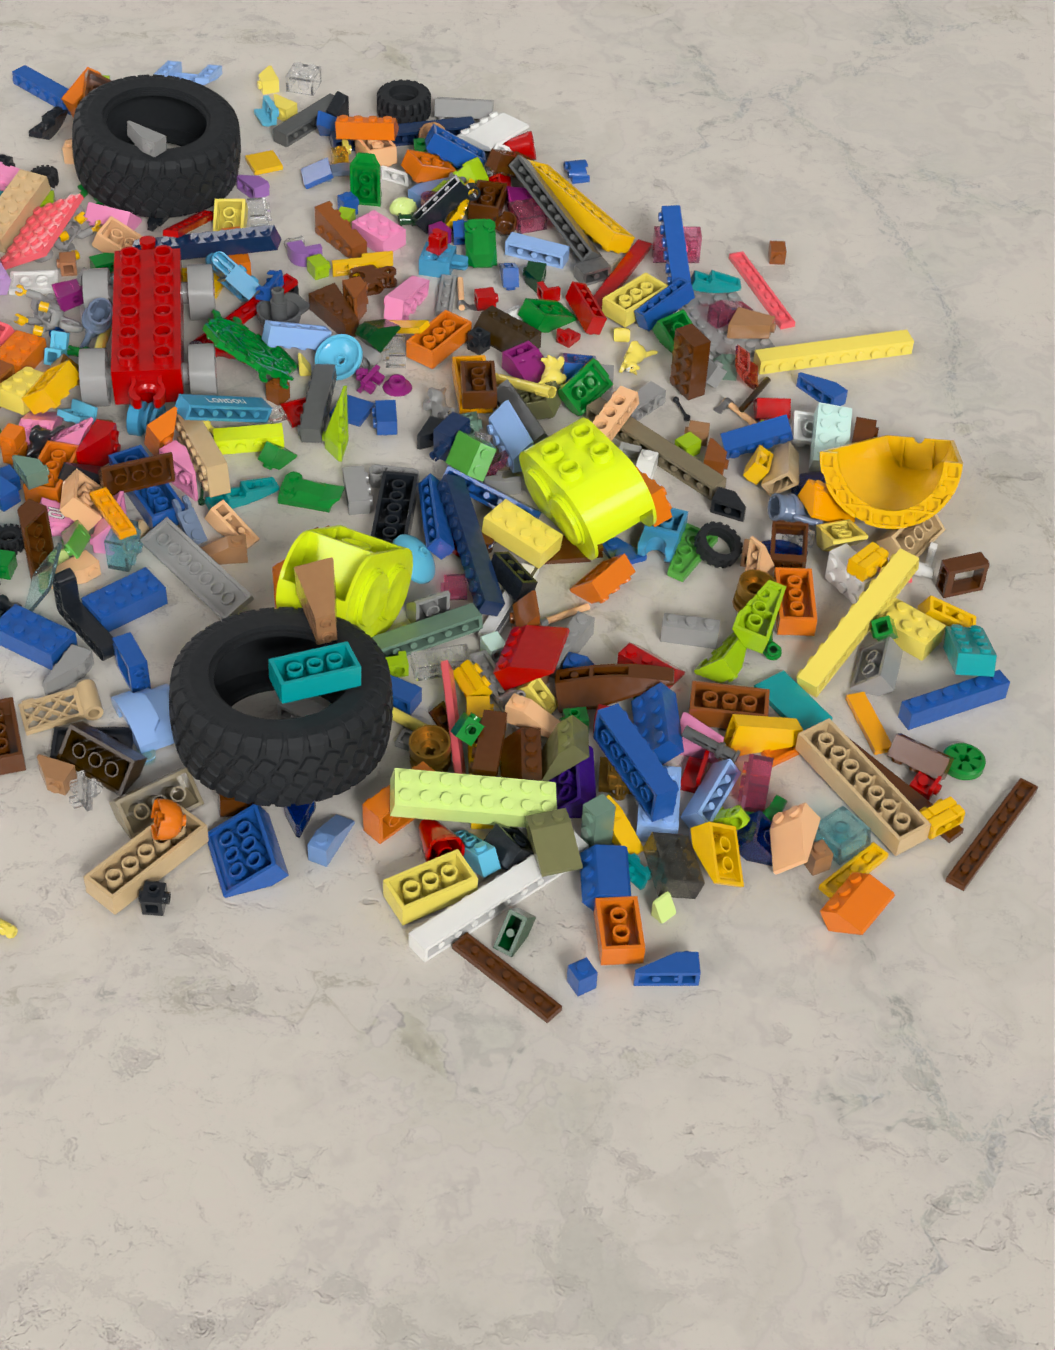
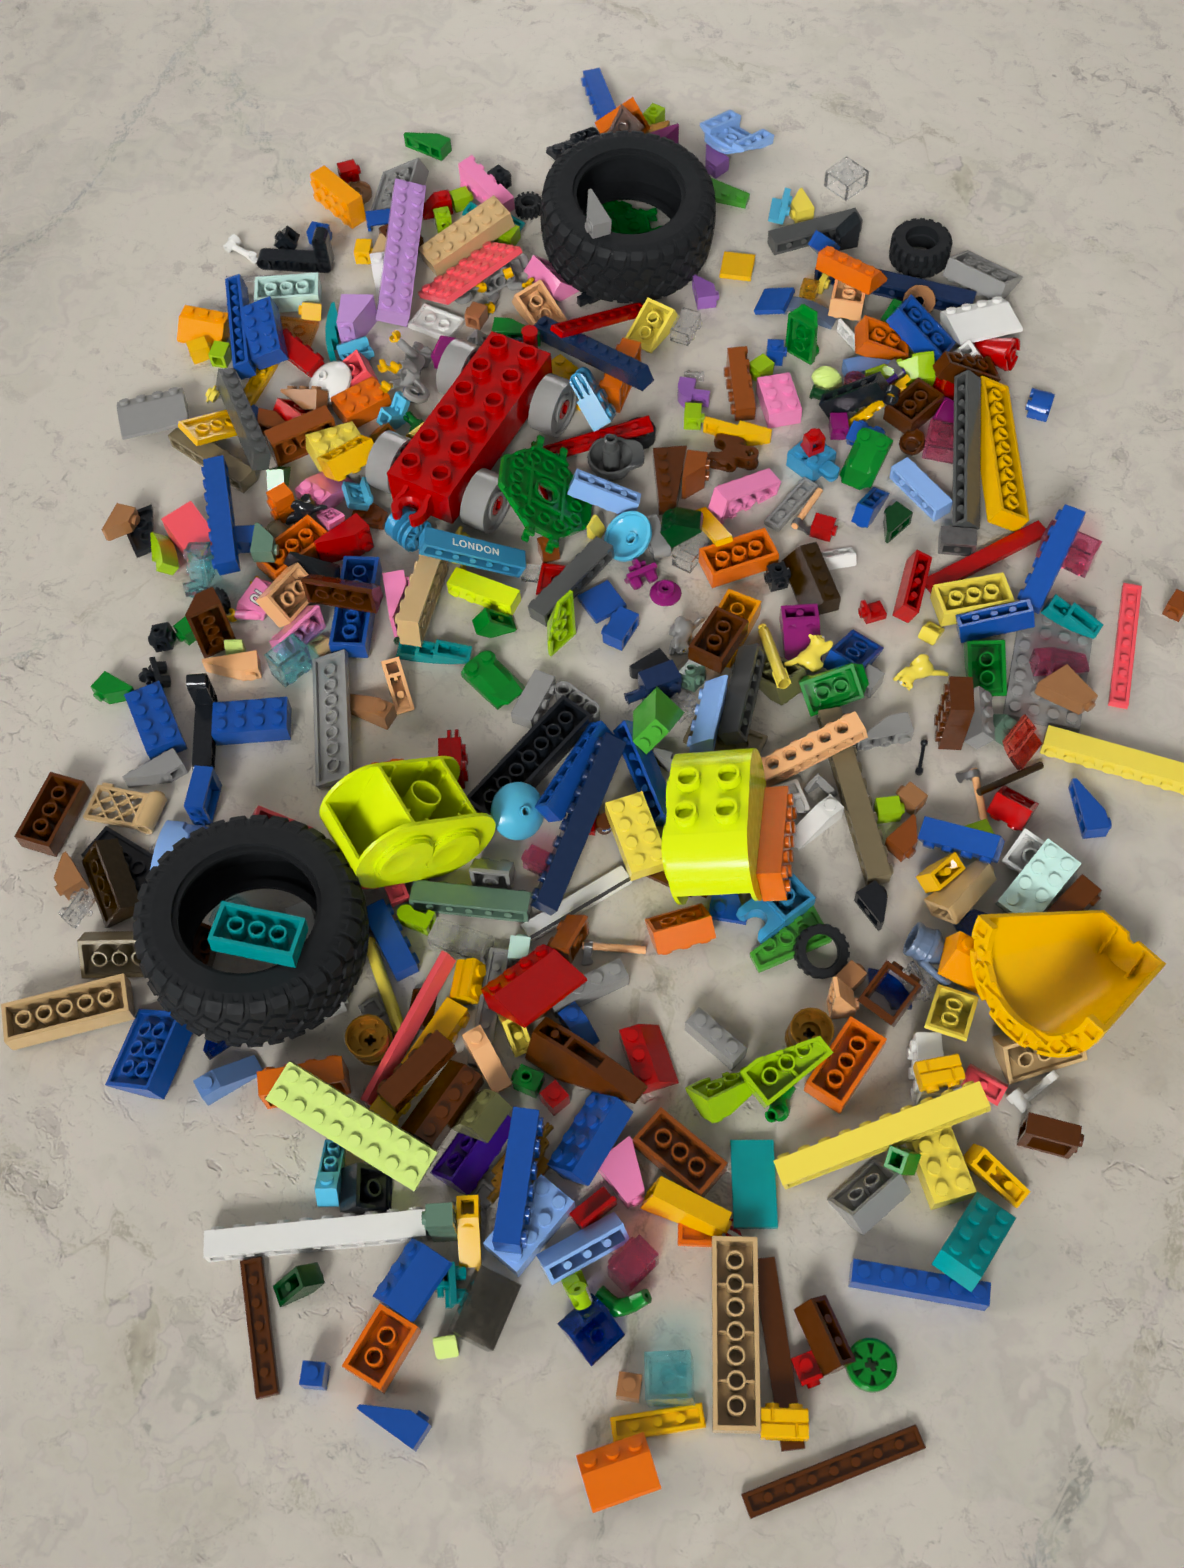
camera: 40 degrees right, 15 degrees up
clear light blue piece [25,543,62,612] -> none
bright green slope [61,520,91,559] -> none
sand blue piece [80,298,113,348] -> none
light orange tile [89,487,137,540] -> none
black brick [138,881,171,916] -> none
orange slope [144,406,177,456] -> none
orange cylinder [151,798,186,840] -> none
sand blue hinge [172,495,208,545] -> none
blue hinge [255,270,284,301] -> none
light yellow slope [257,65,279,95] -> none
medium nougat slope [294,557,337,645] -> none
light yellow brick [383,849,478,925] -> none
red cone [418,819,465,862] -> none
green brick [451,712,485,746] -> none
clear pink slope [483,450,509,482] -> none
black brick [491,551,538,602] -> none
light grey arm [496,689,526,707] -> none
green slope [518,298,577,333] -> none
olive slope [526,808,583,877] -> none
red panel [537,281,561,301] -> none
dark grey pin [681,725,741,764] -> none
yellow slope [690,822,744,888] -> none
light nougat slope [770,802,821,875] -> none
light orange tile [845,692,892,755] -> none

